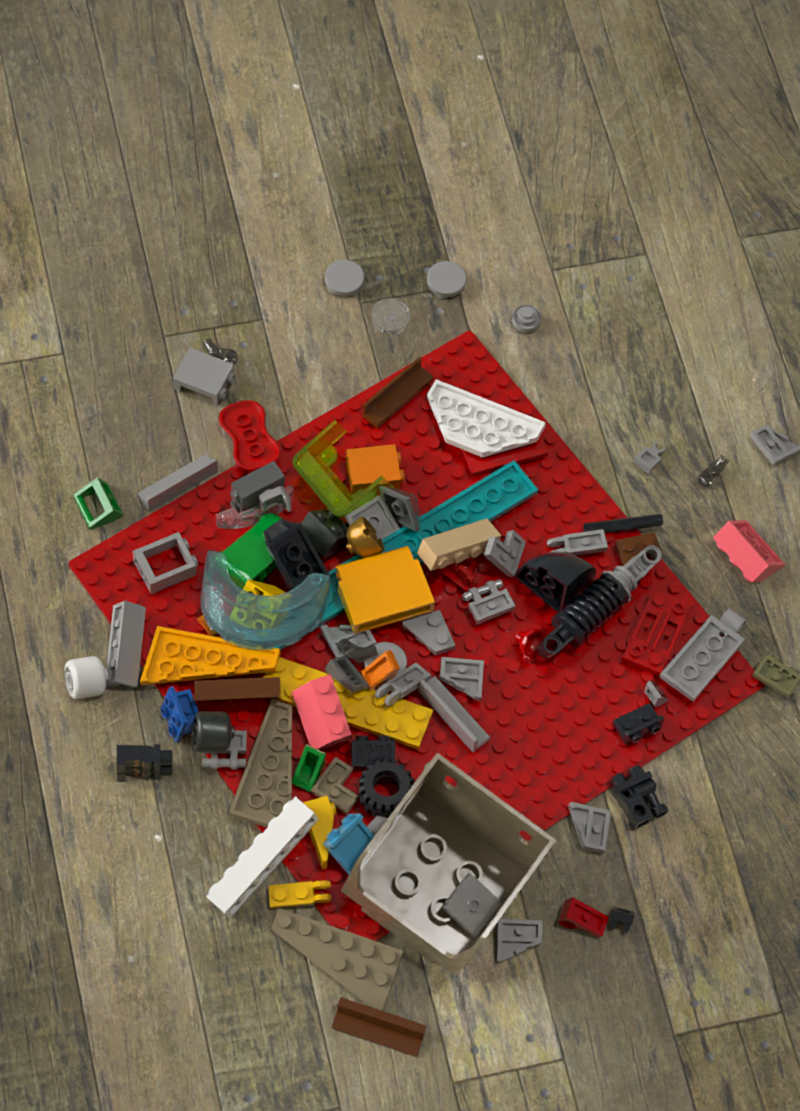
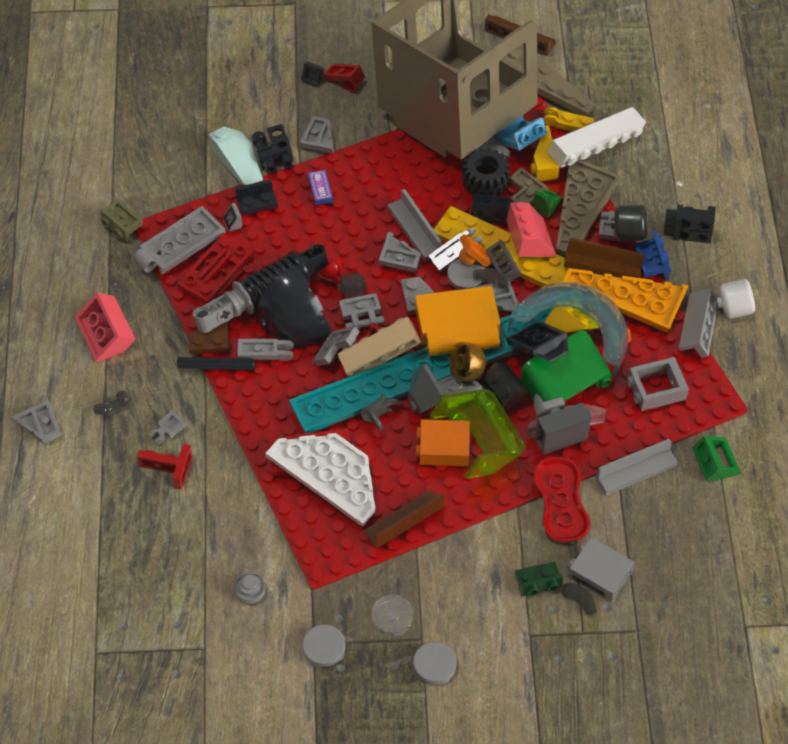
camera: 165 degrees left, 5 degrees down
none -> red bracket [137,444,192,490]
none -> light aqua wedge [208,126,263,185]
none -> tile [307,169,333,205]
none -> clear smoke head [338,272,367,299]
none -> dark grey piece [360,394,404,431]
none -> dark green bracket [514,561,563,596]

